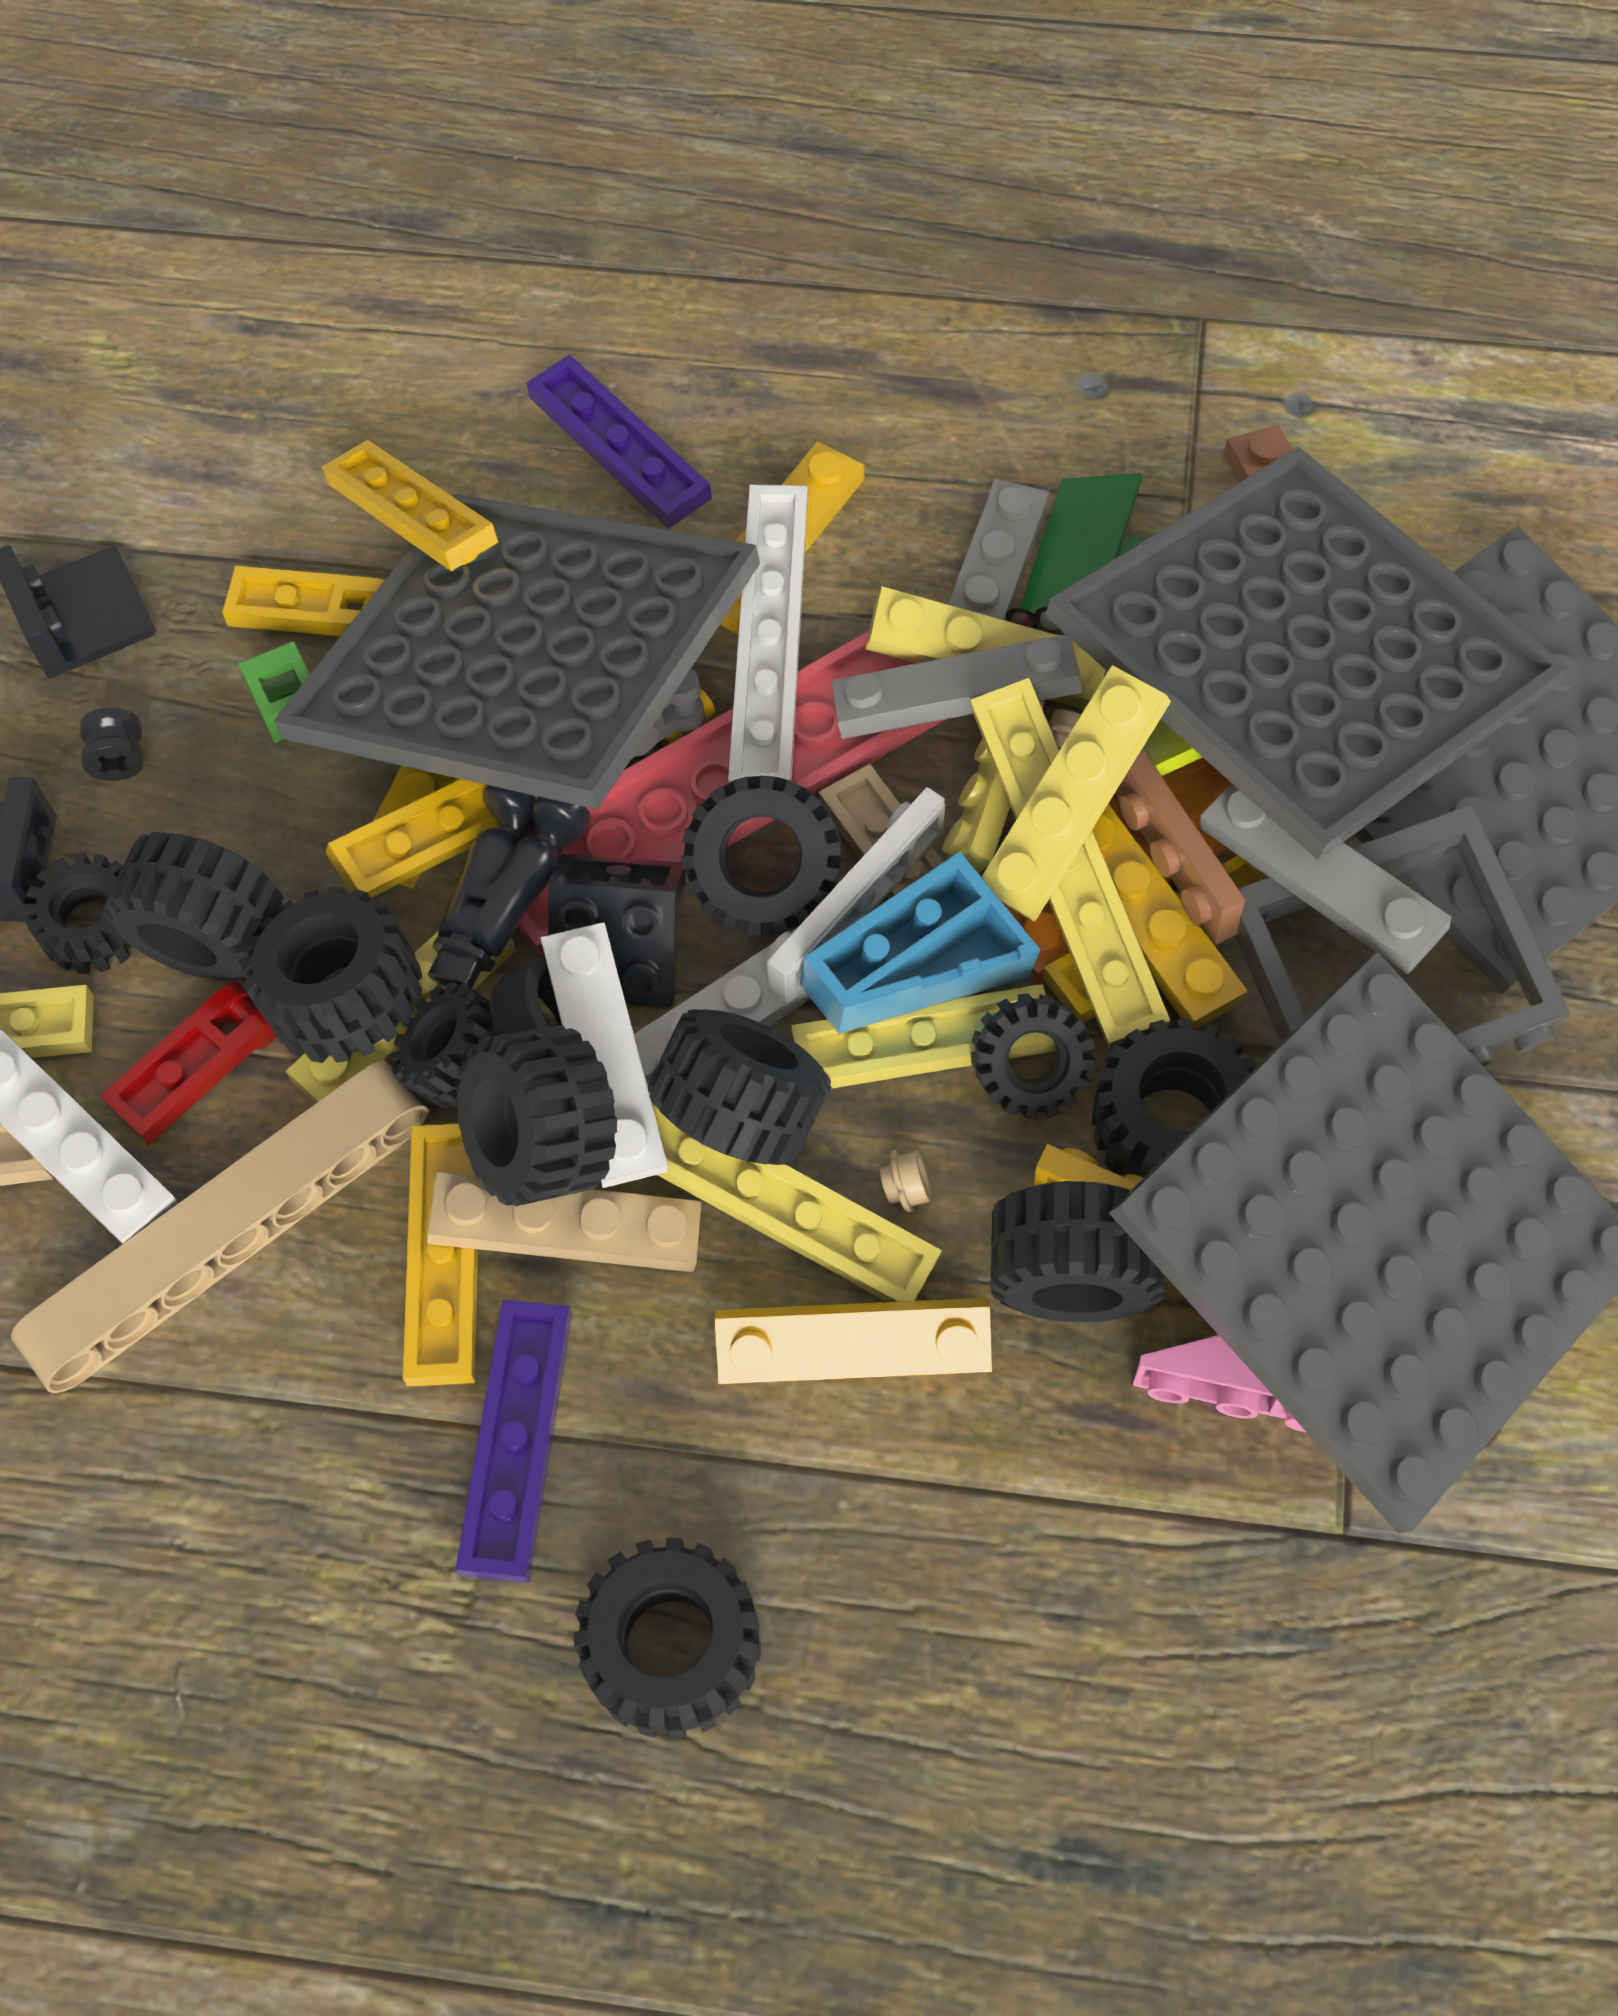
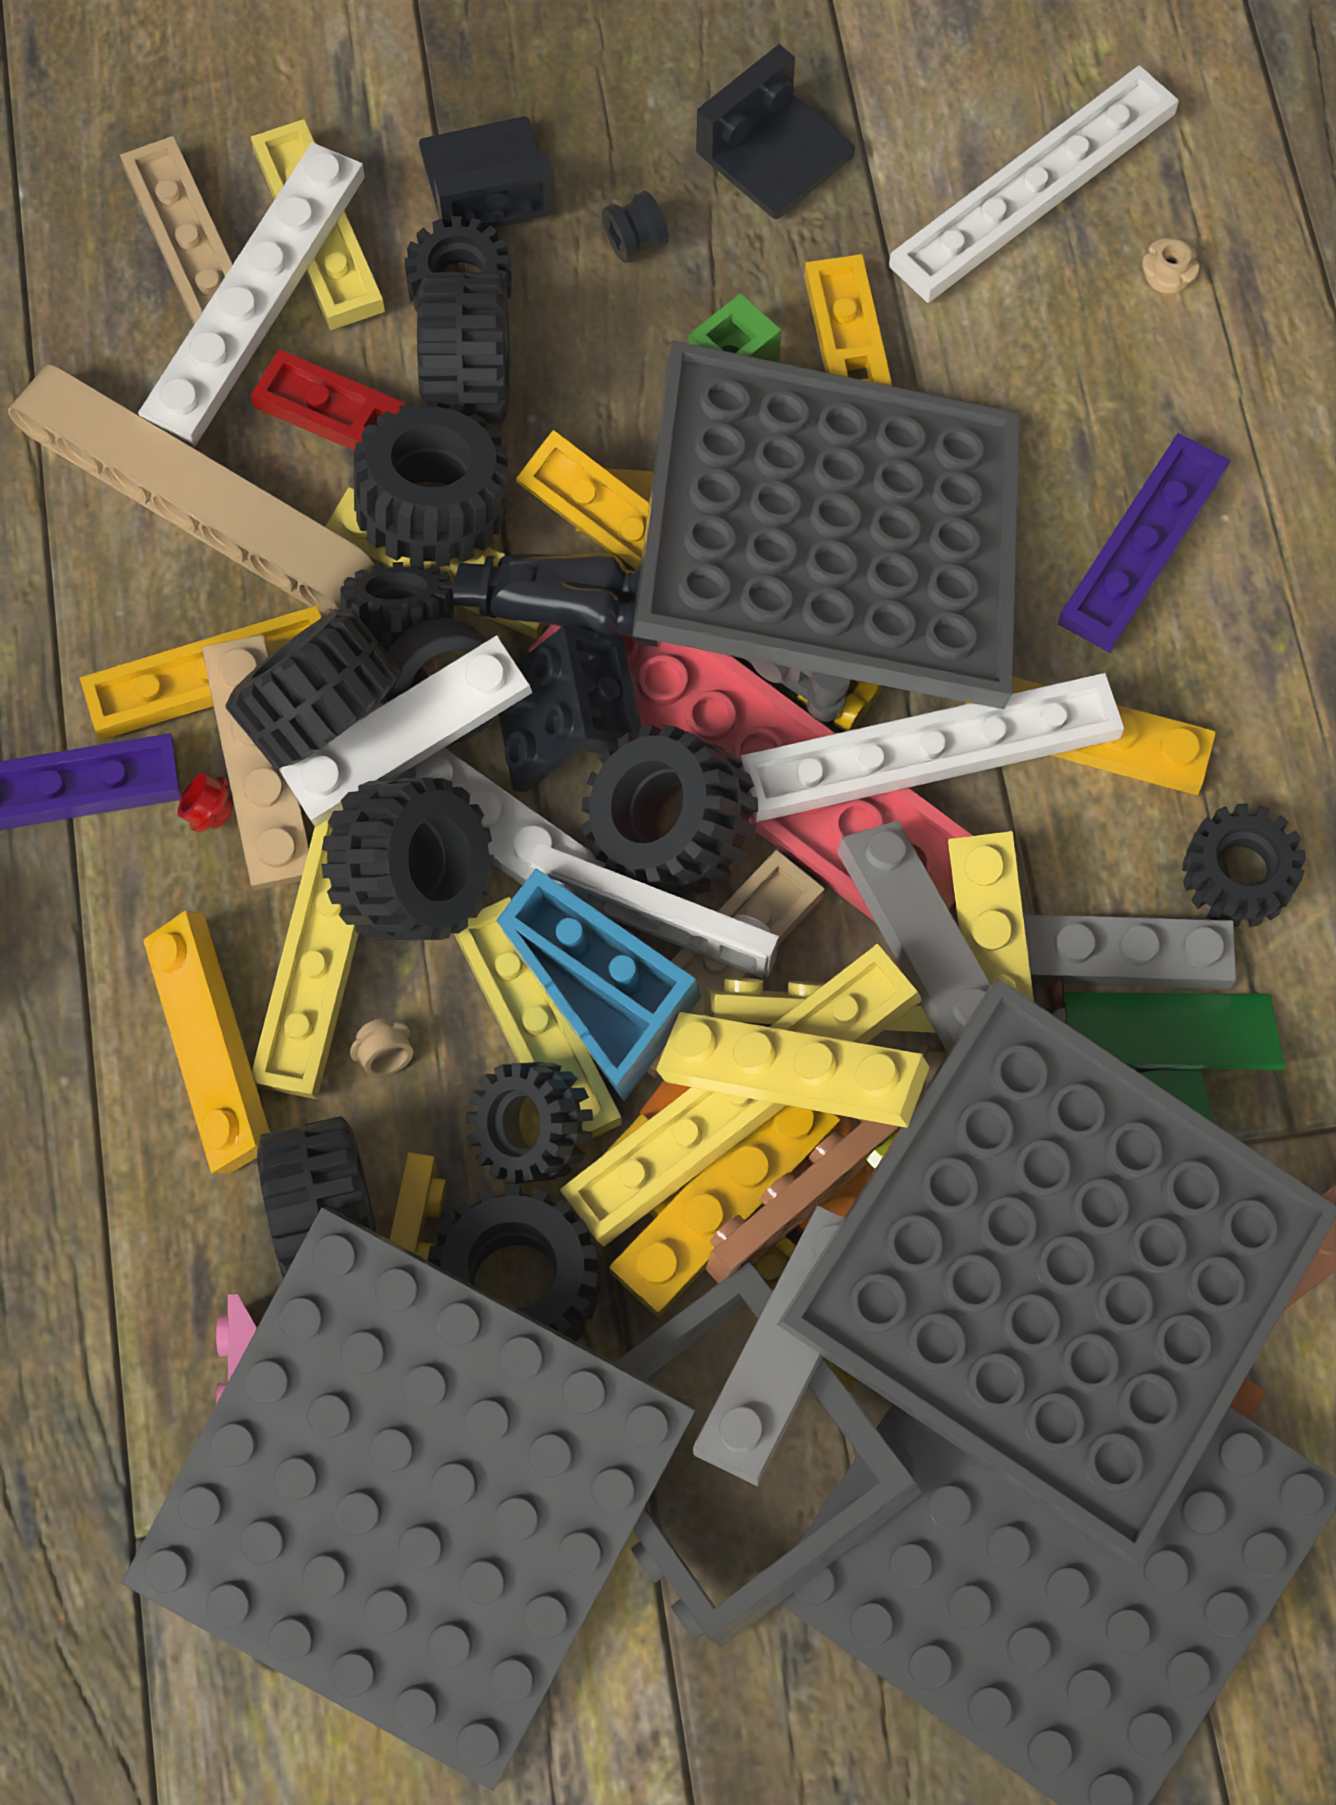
camera: 70 degrees right, 5 degrees up
yellow plate [322,440,498,571] -> none
none -> red plate [177,773,234,833]
none -> white plate [889,65,1179,303]
none -> tan plate [1142,238,1200,294]
none -> black tyre [1182,803,1306,928]

